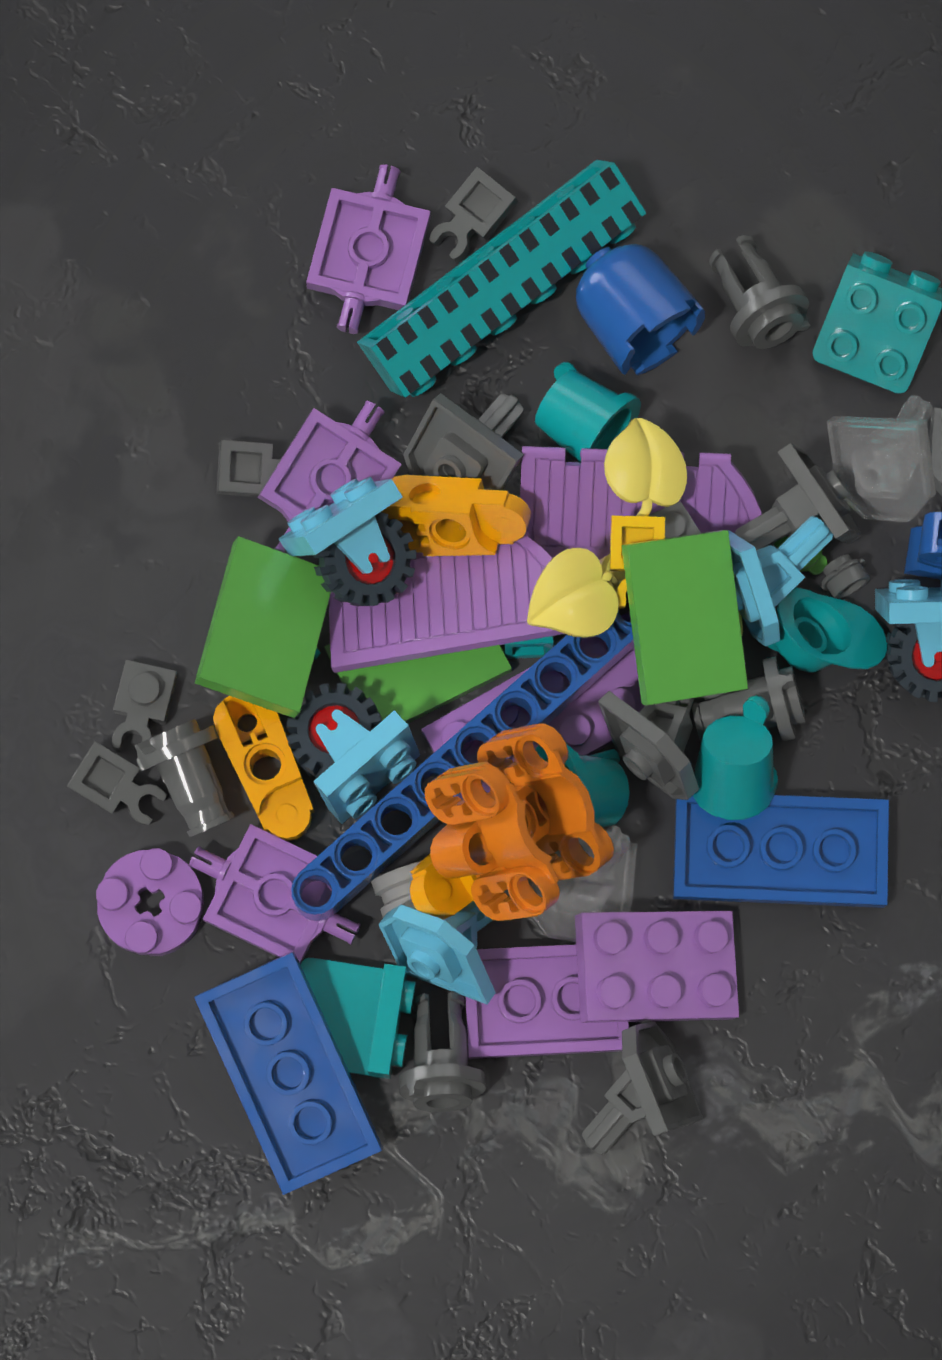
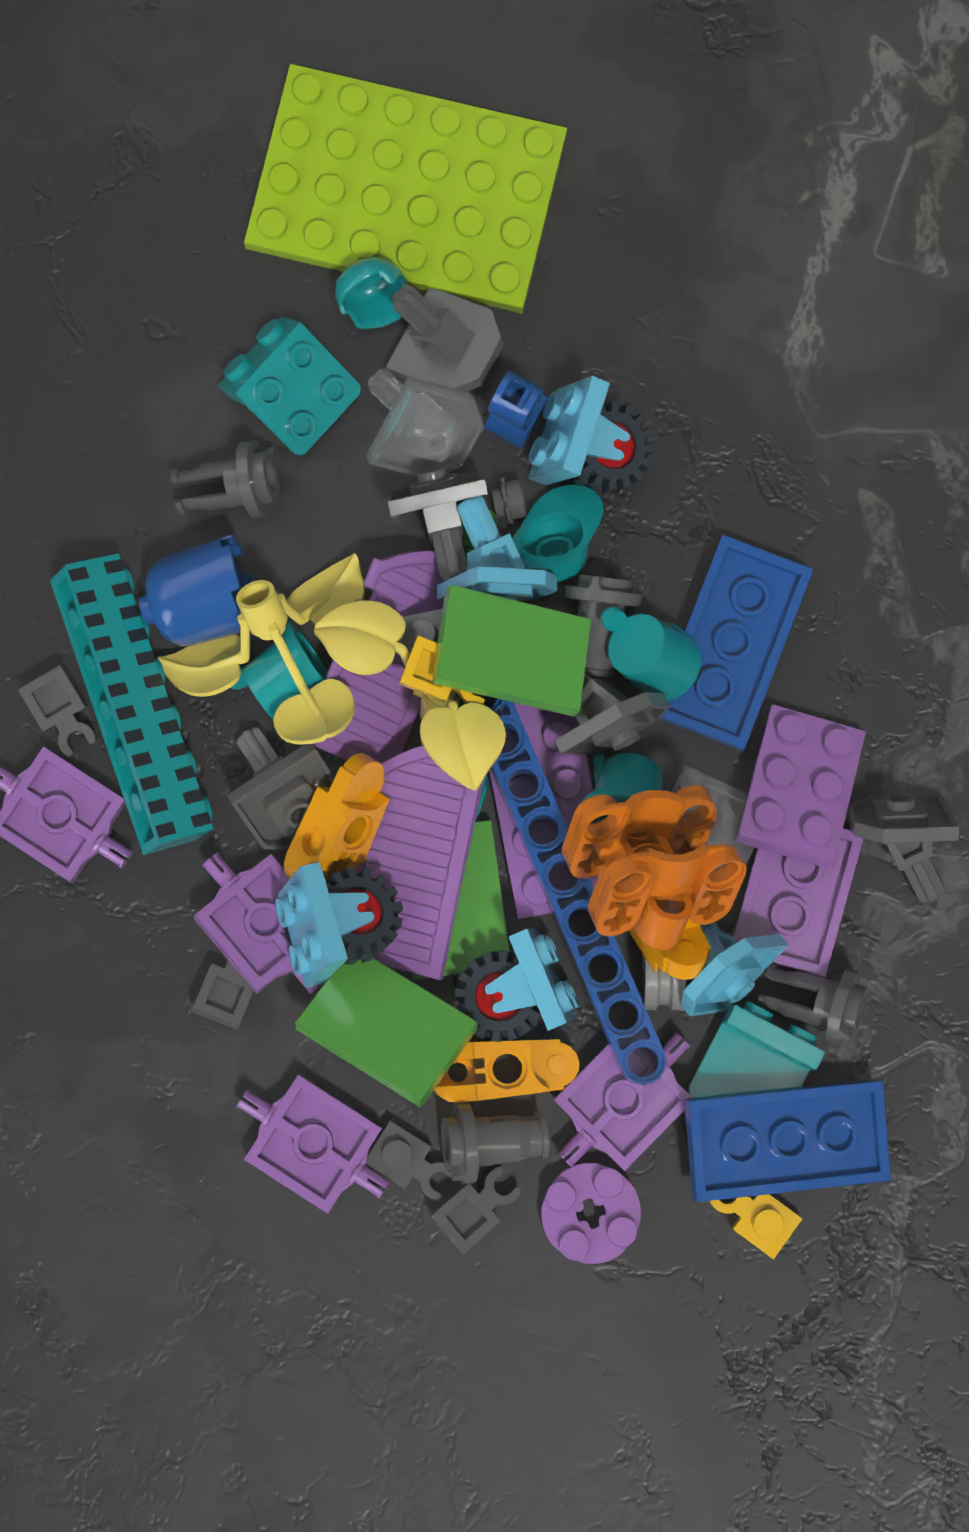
camera: 70 degrees left, 5 degrees up
none -> light yellow plant [158,553,366,745]
none -> medium lavender plate [237,1074,390,1213]
none -> yellow plate [709,1194,802,1260]

